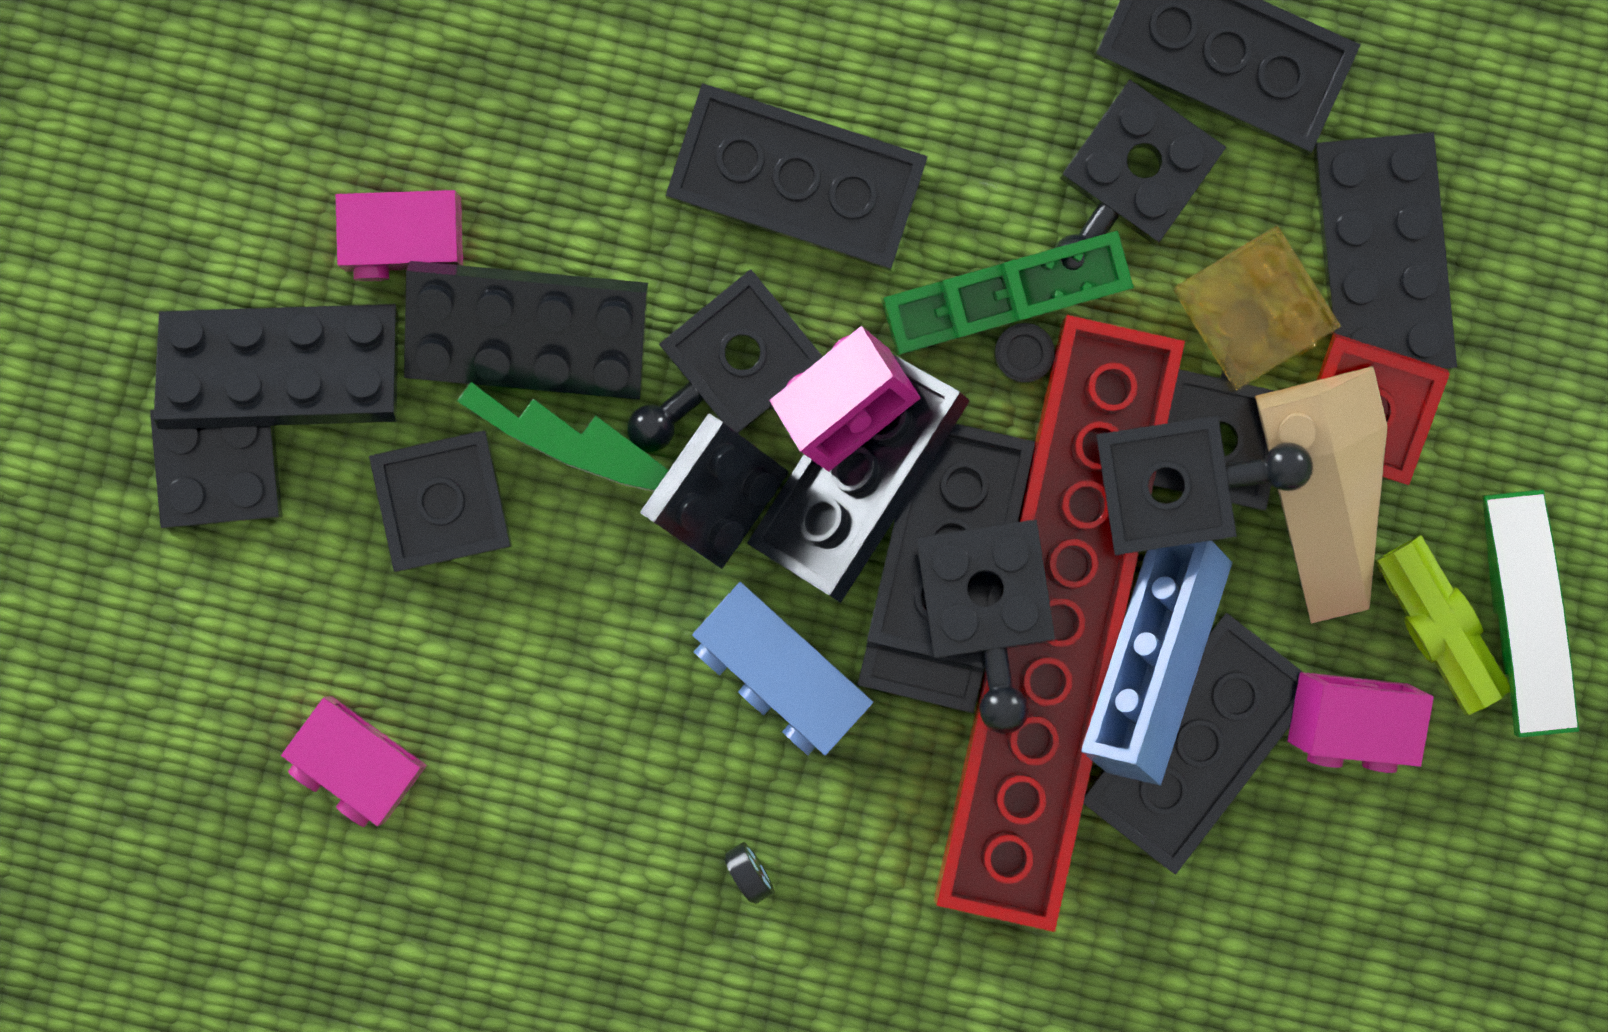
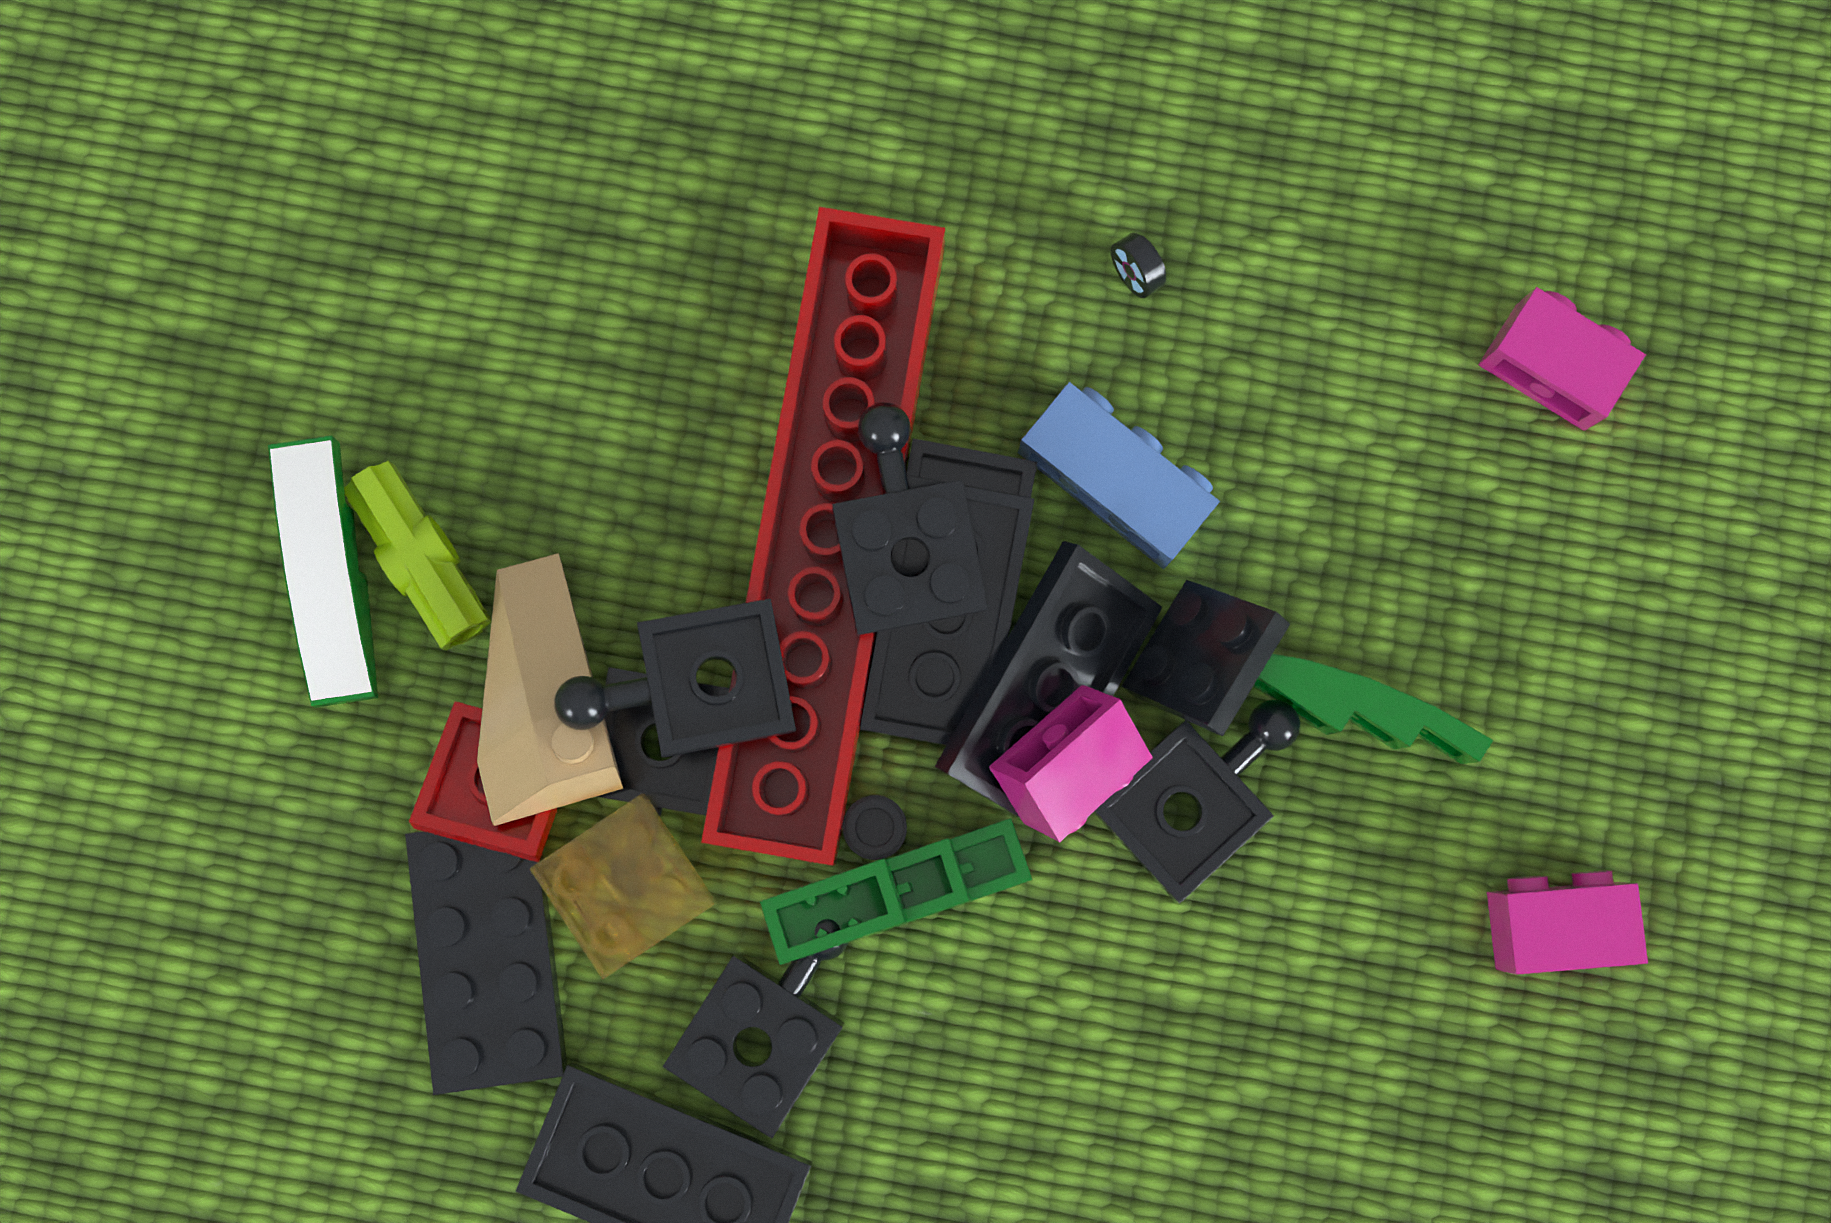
camera: 175 degrees right, 5 degrees down
black plate [150,410,282,529] -> none
black plate [154,304,399,429] -> none
black plate [369,430,512,572] -> none
black plate [404,261,648,400] -> none
black plate [665,83,928,271] -> none
medium blue brick [1081,541,1232,786] -> none
black plate [1083,613,1303,875] -> none
dark pink brick [1287,672,1434,773] -> none

